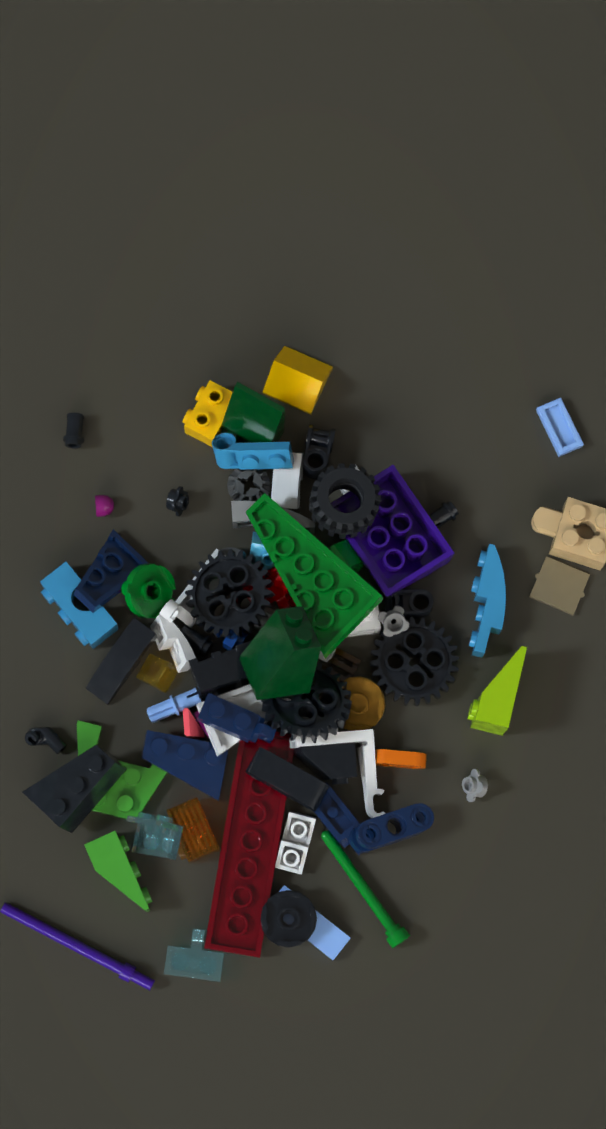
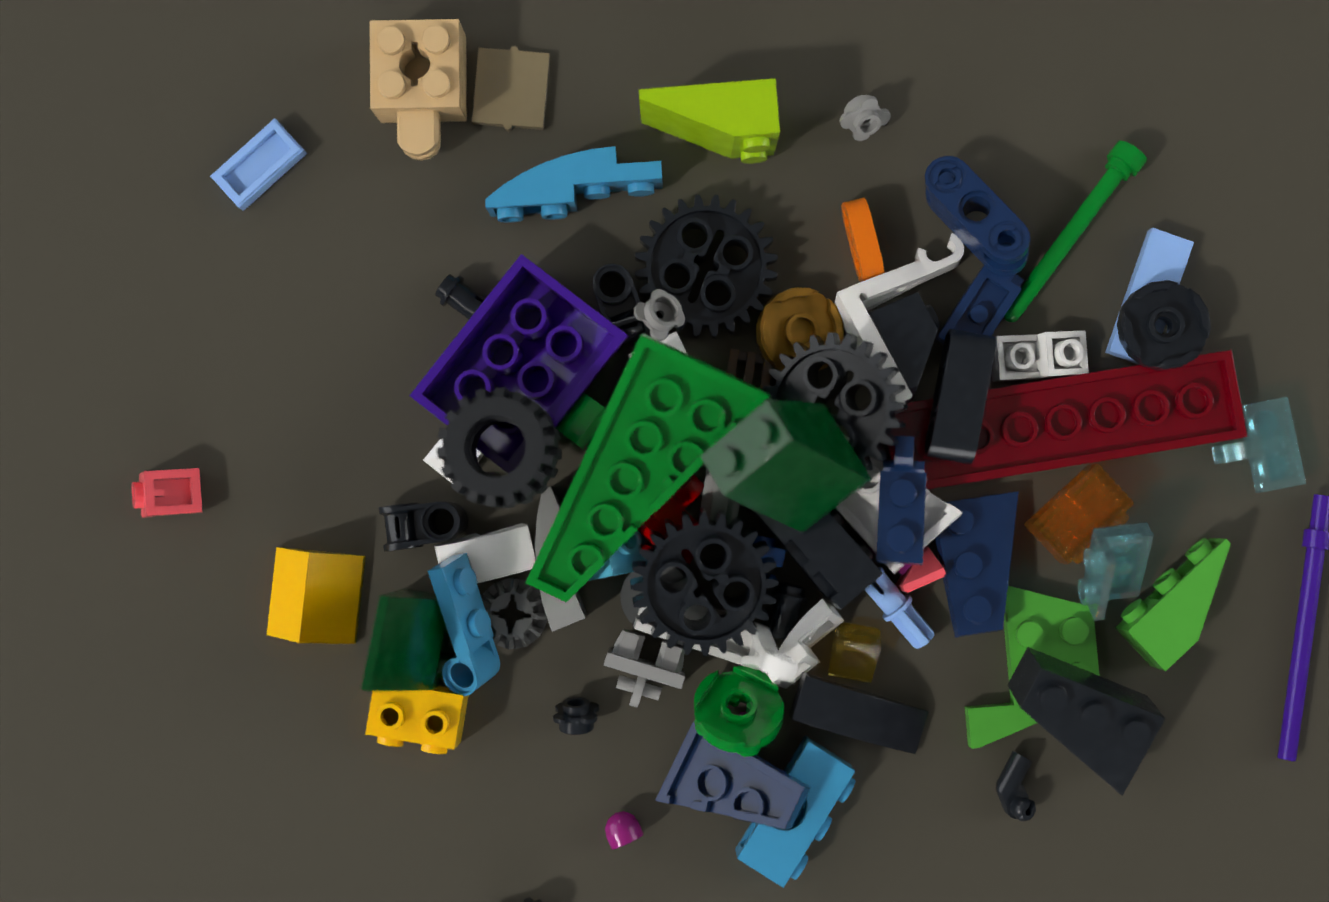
camera: 95 degrees left, 10 degrees up
none -> coral bracket [132,468,202,518]
none -> light grey hips [604,628,685,708]

